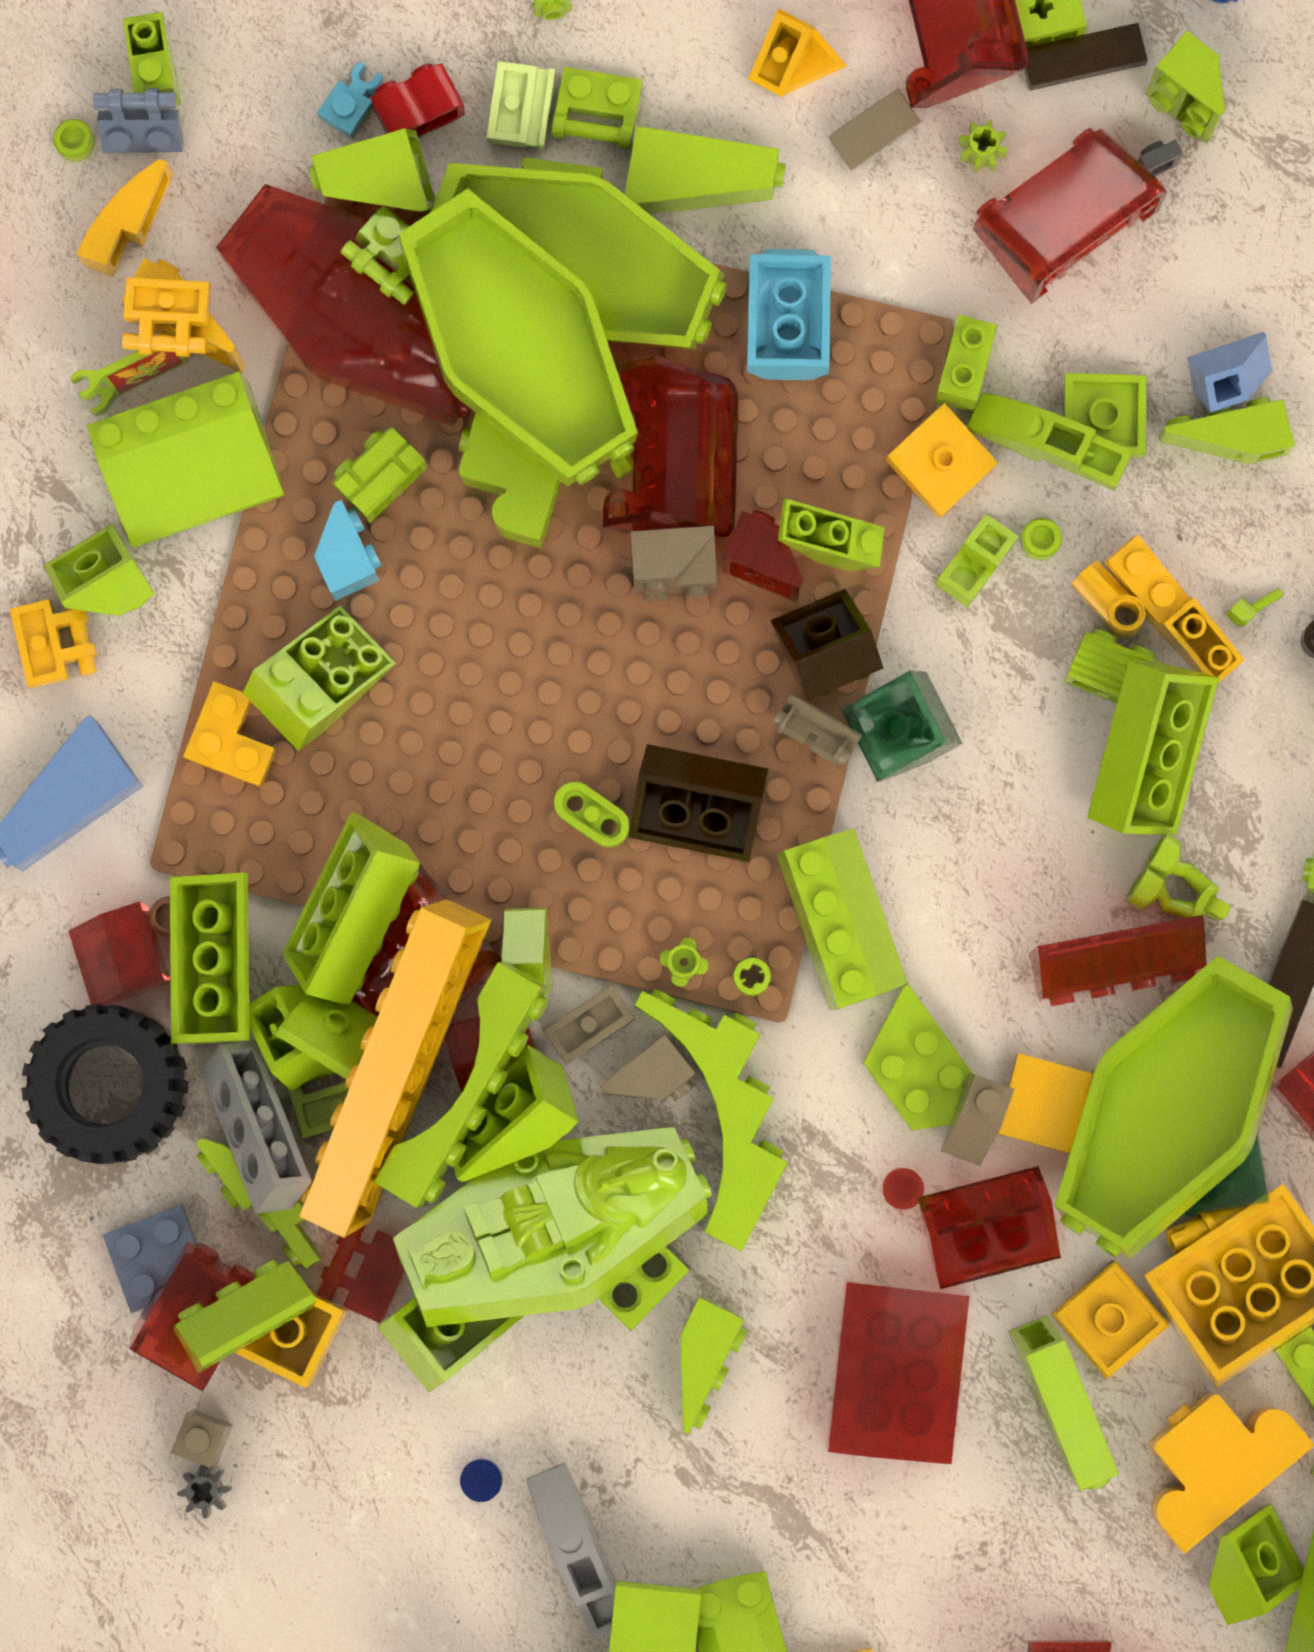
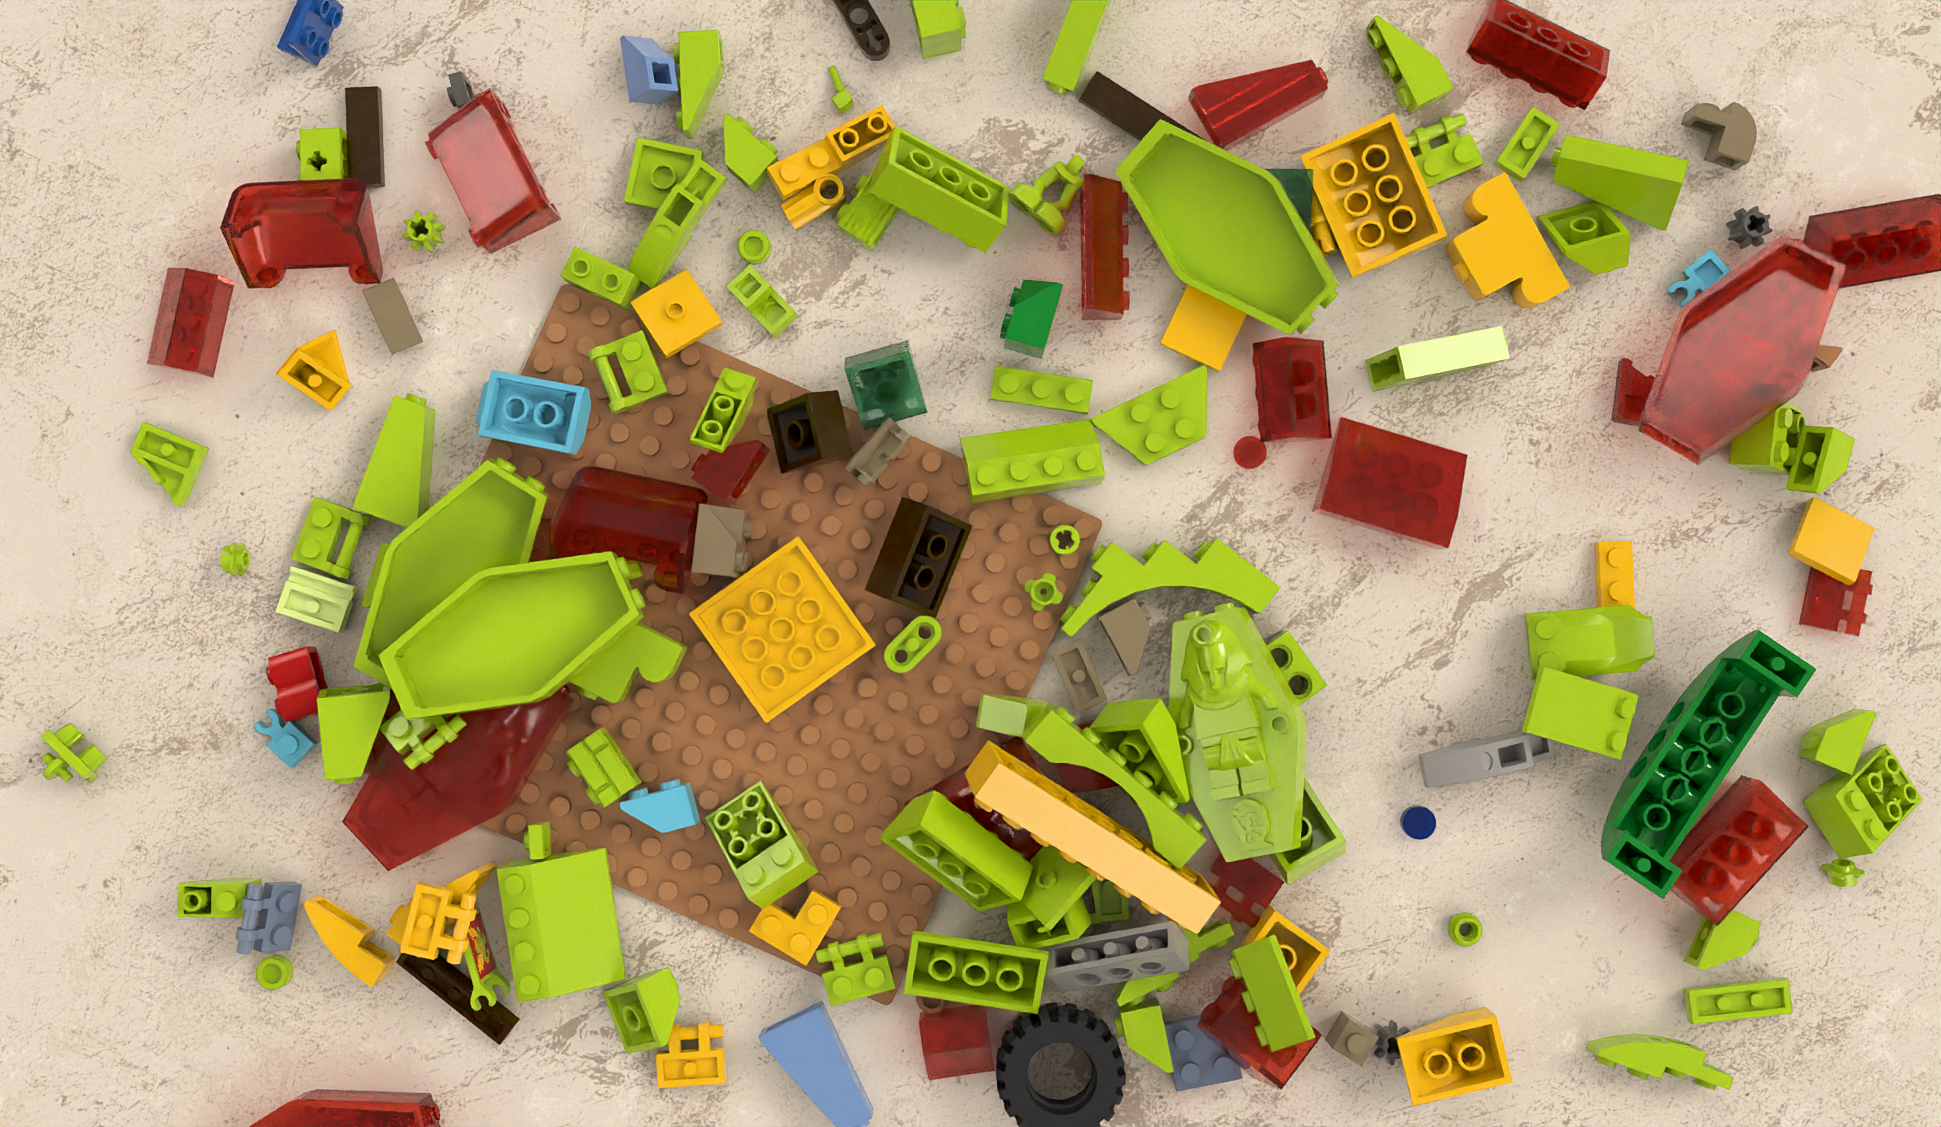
camera: 85 degrees left, 5 degrees up
lime slope [681,1296,748,1435] -> none
dark tan slope [941,1073,1015,1166] -> none
yellow tile [1051,1260,1170,1379] -> none
lime slope [1145,30,1225,143] -> none
none -> dark brown tile [396,953,520,1045]
none -> lime plate [524,821,551,860]
none -> lime plate [587,330,669,414]
none -> yellow plate [689,536,876,723]
none -> lime slope [723,112,779,194]
none -> lime plate [816,933,896,1007]
none -> lime plate [990,366,1093,414]
none -> green slope [1000,279,1063,359]
none -> lime slope [1114,998,1174,1073]
none -> yellow slope [1396,1007,1513,1106]
none -> lime plate [1448,912,1482,947]

